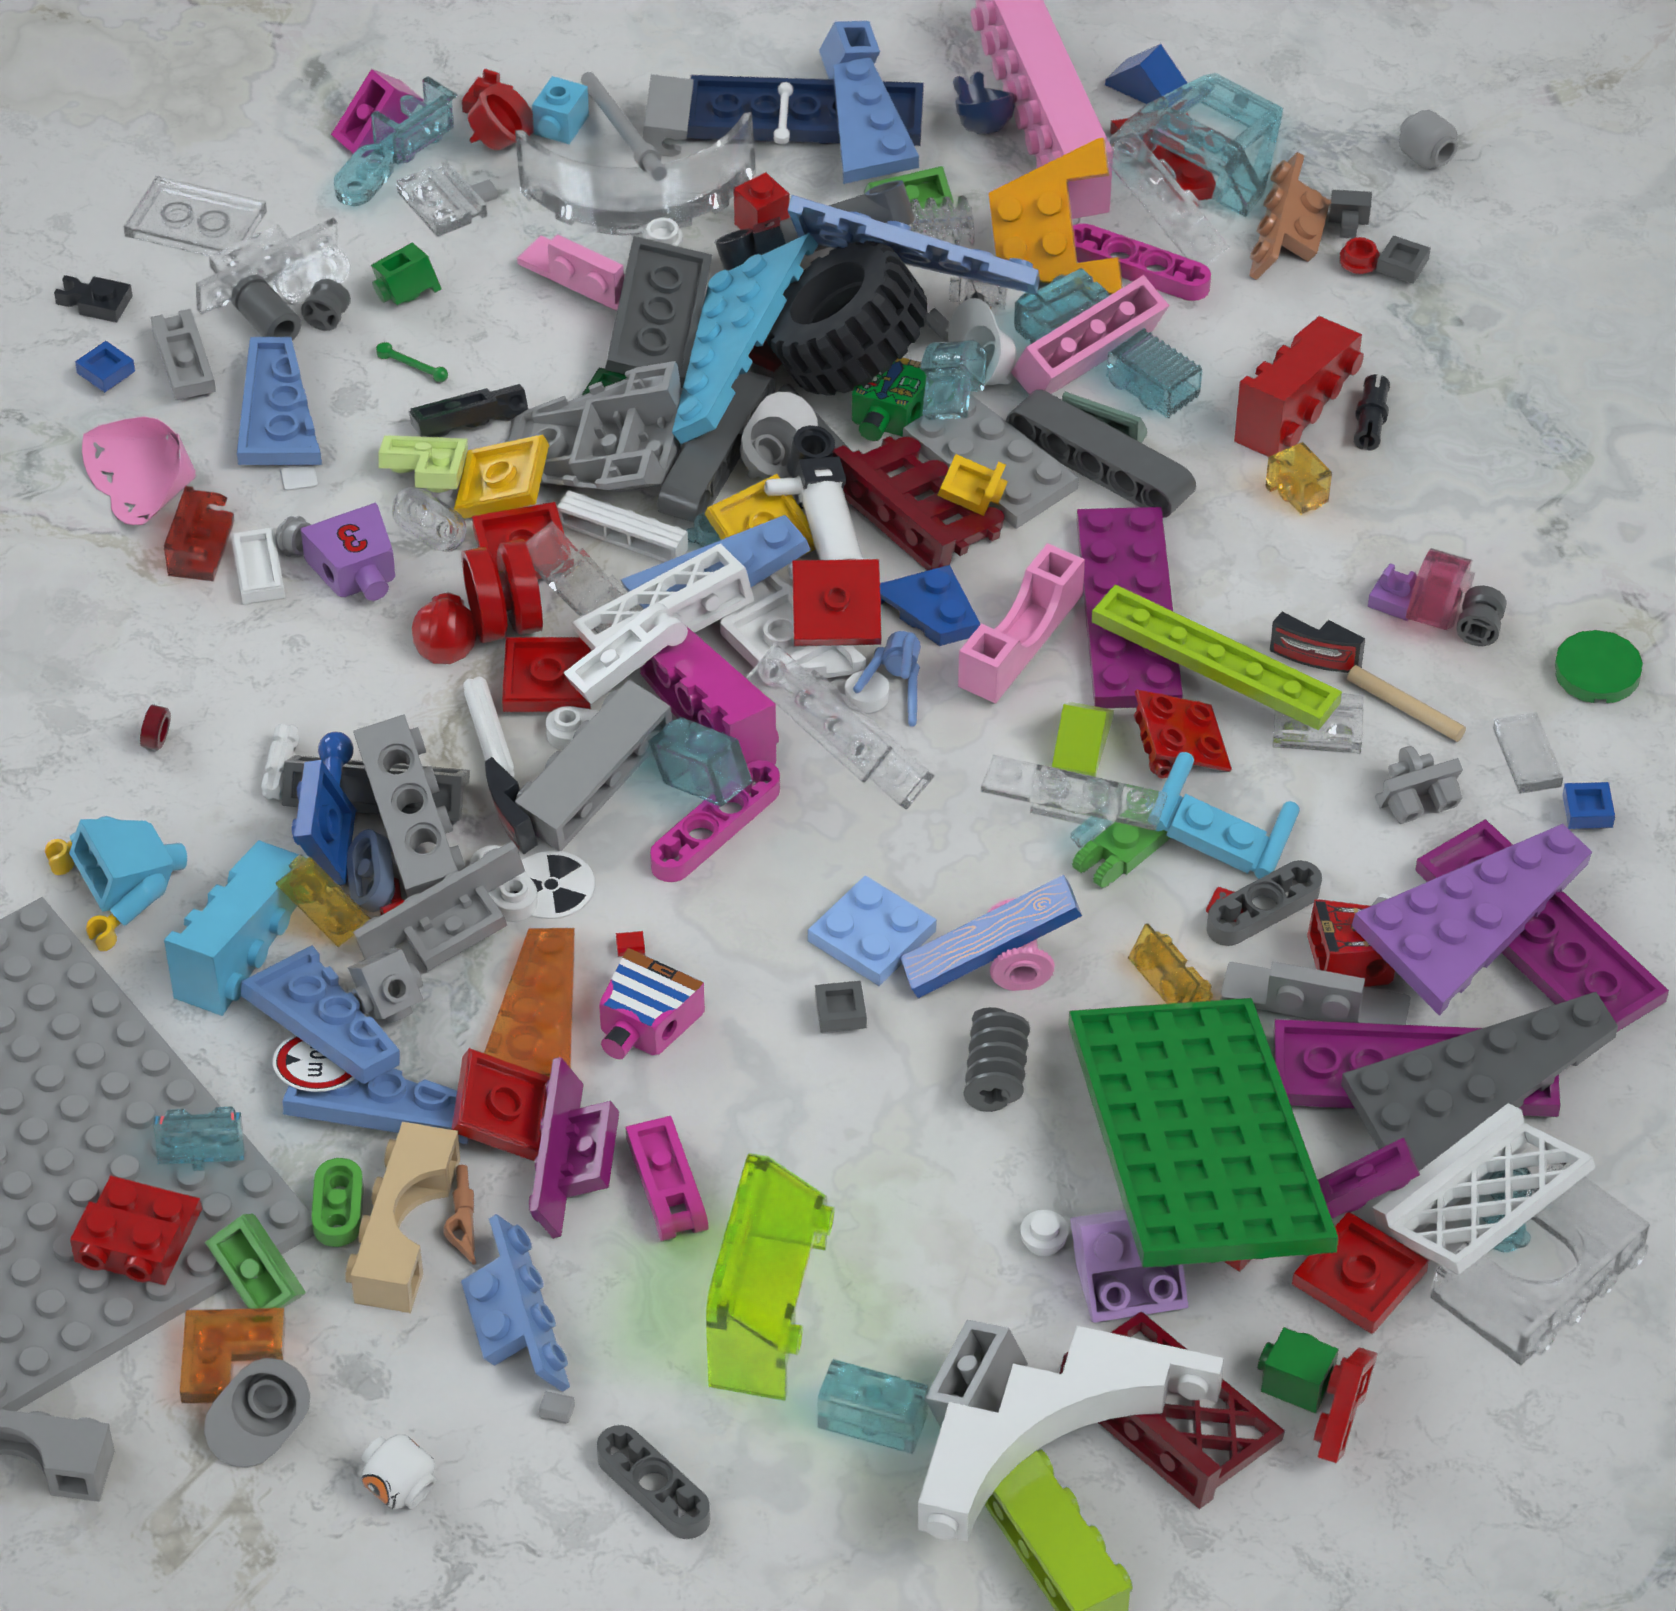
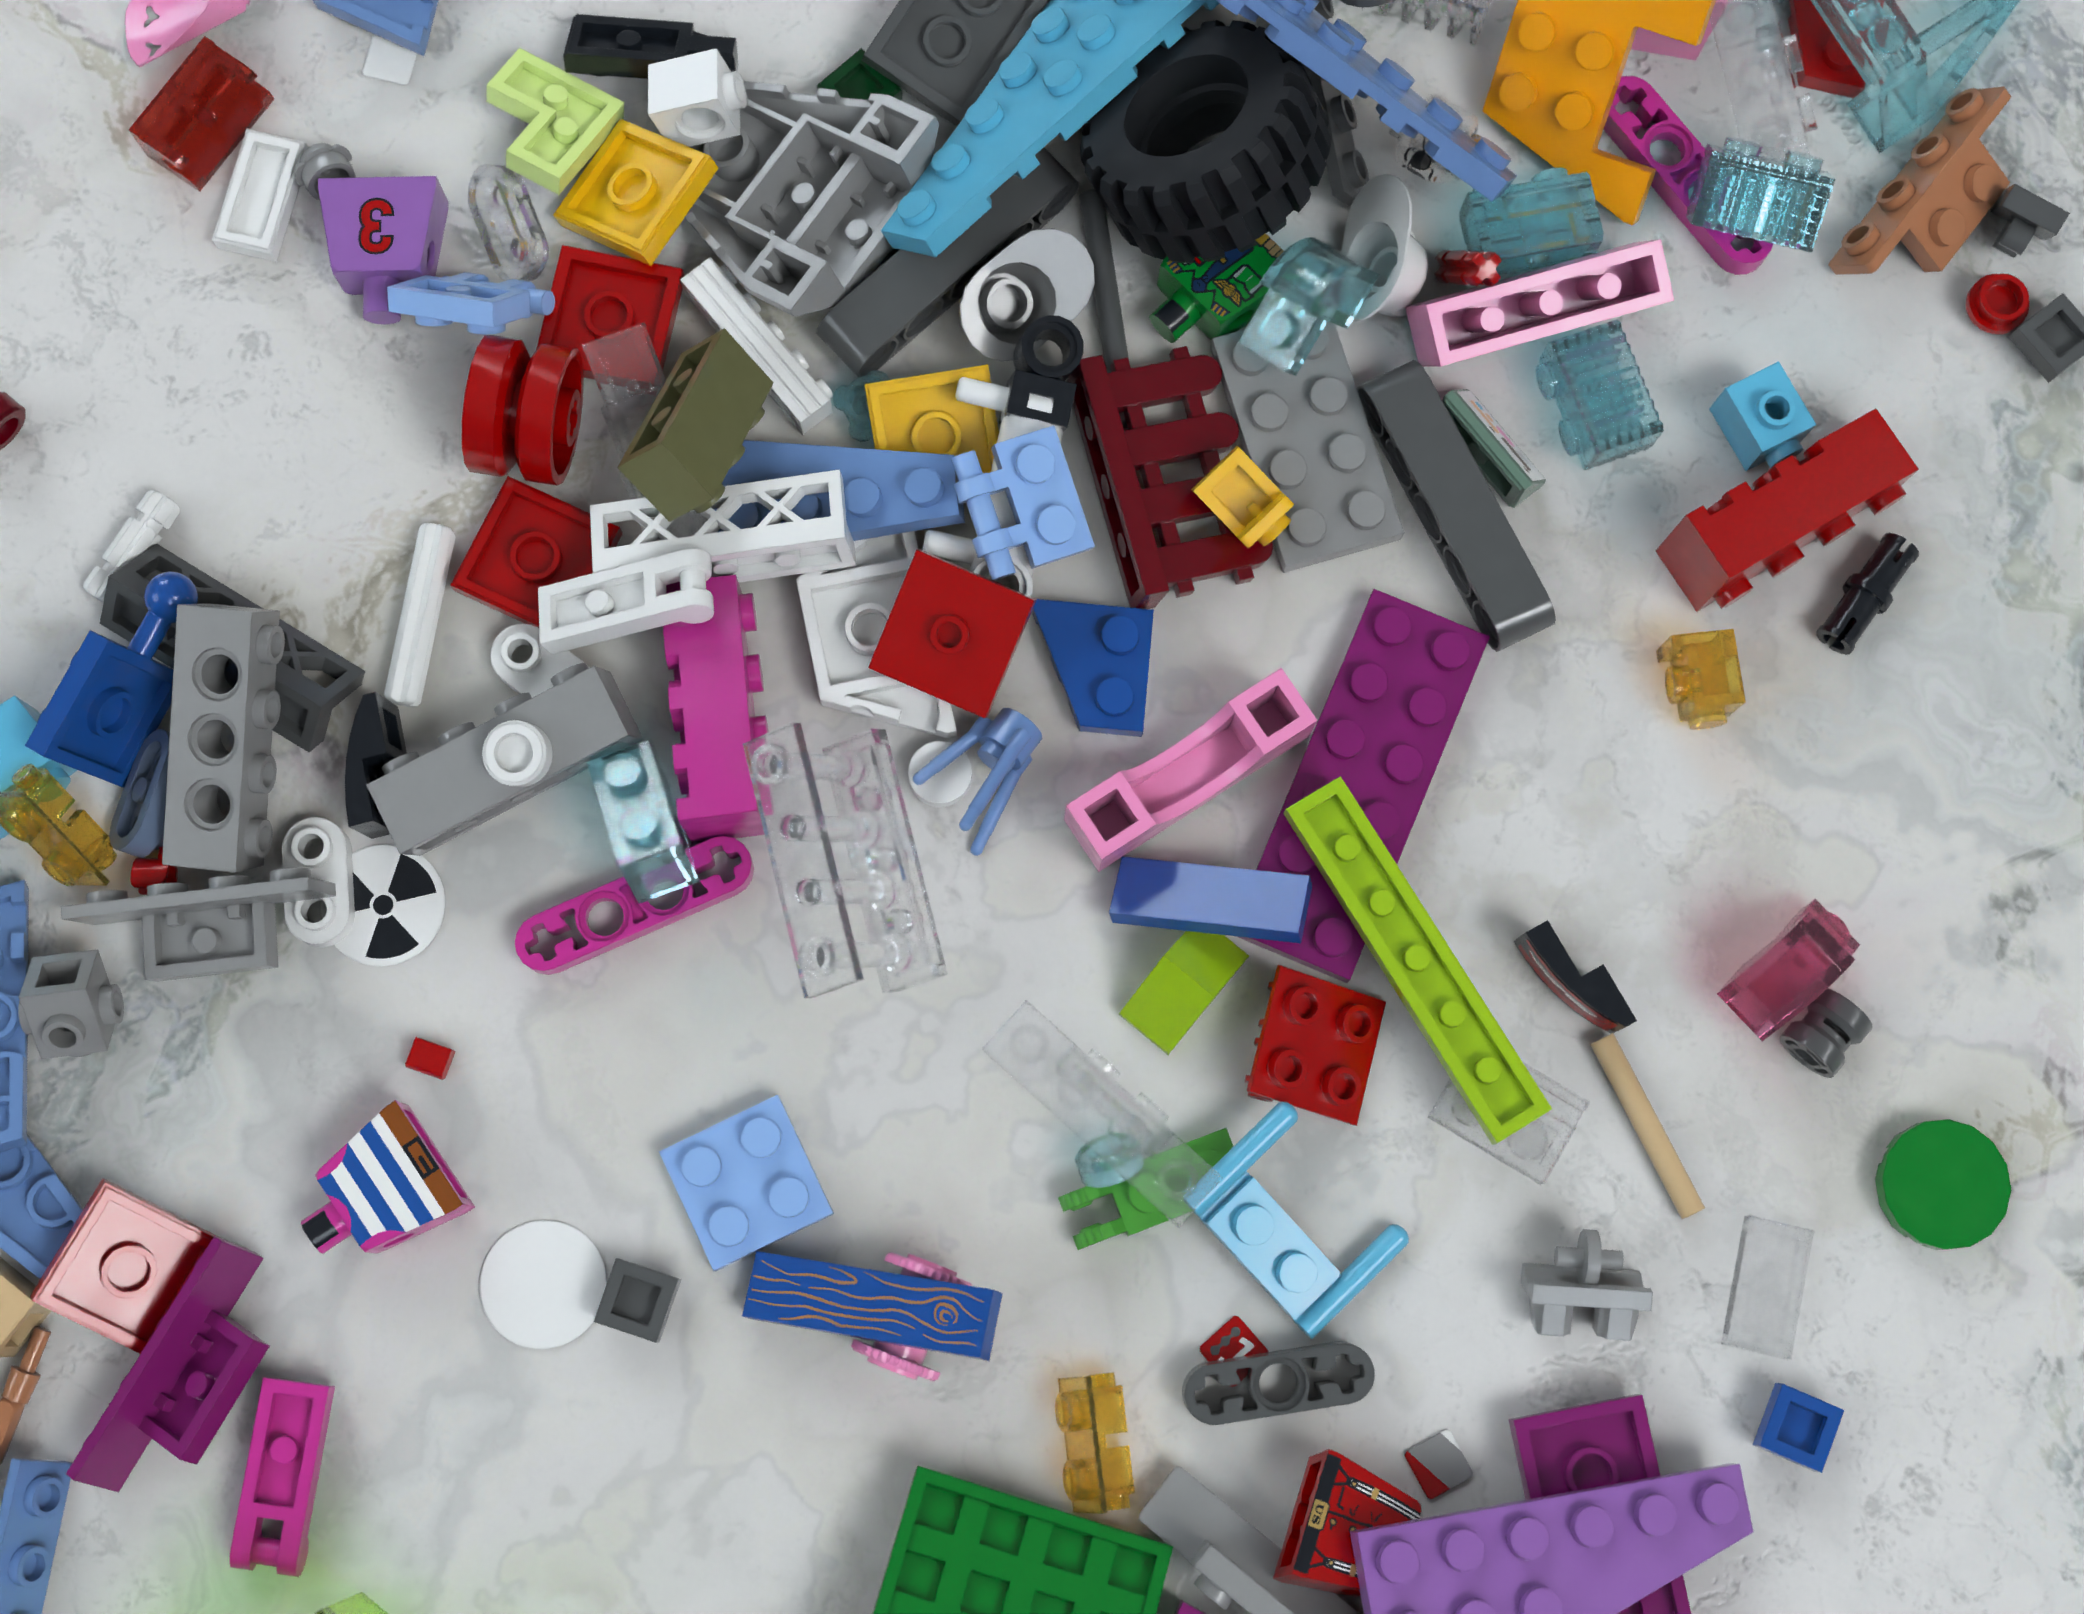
camera: 20 degrees right, 30 degrees up
red piece [412,592,477,664] -> none
clear orange wing [484,928,575,1077] -> none
dark grey piece [963,1007,1030,1112] -> none
medium lavender tile [1368,563,1426,621] -> none
none -> light blue plate [387,272,555,335]
none -> white sticker [479,1220,607,1349]
none -> white tile [482,720,553,787]
none -> olive brick [617,328,774,522]
none -> white brick [648,48,747,147]
none -> light blue plate [951,425,1095,581]
none -> tile [1109,856,1312,943]
none -> red axle [1434,250,1502,286]
none -> clear light blue brick [1686,137,1836,252]
none -> medium azure brick [1709,361,1816,471]

